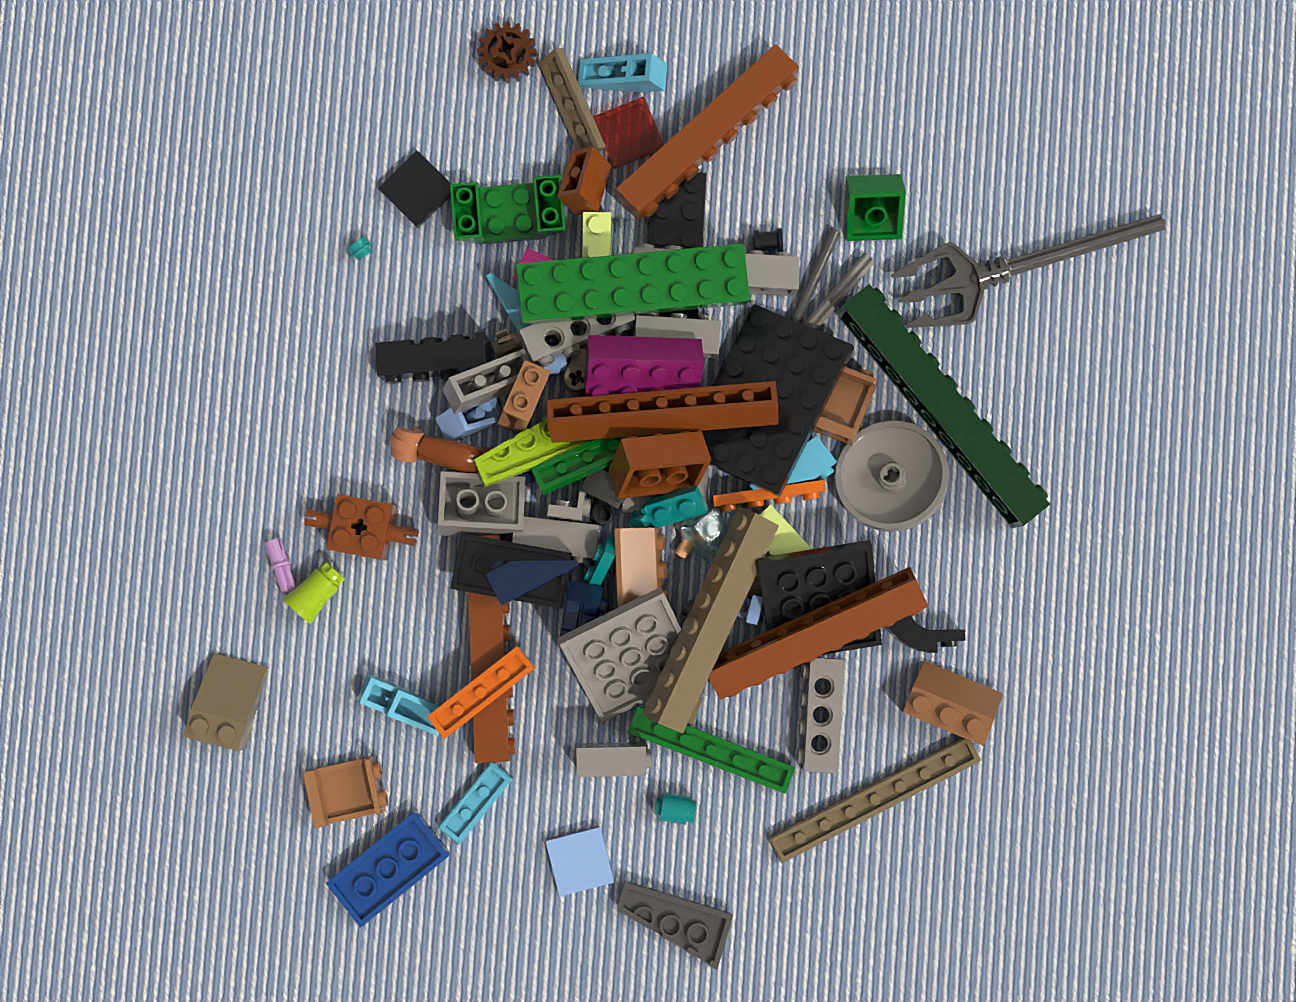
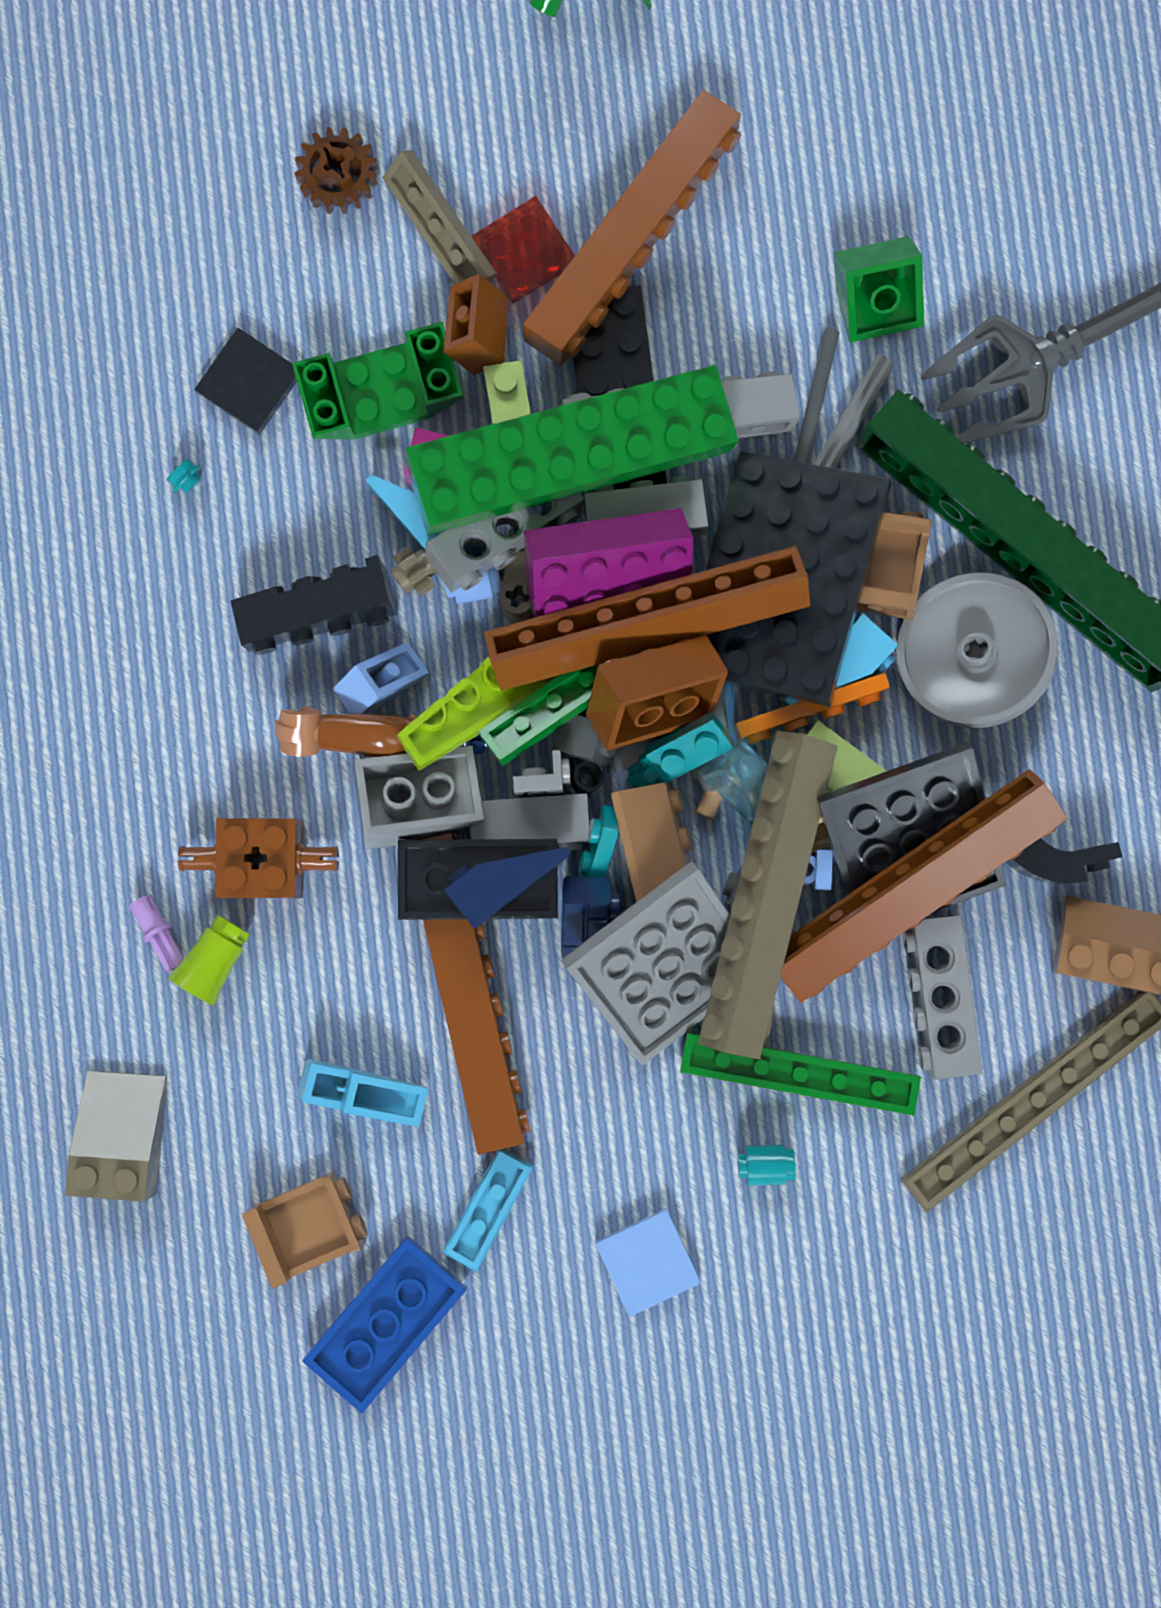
camera: 10 degrees left, 0 degrees up
orange plate [427,646,535,739] -> none
light grey brick [442,349,531,414] -> none
medium nougat panel [497,361,551,434] -> none
light grey brick [576,742,652,777] -> none
medium azure slope [578,53,668,93] -> none
dark grey wing [617,880,733,970] -> none
black bush [753,228,783,252] -> none

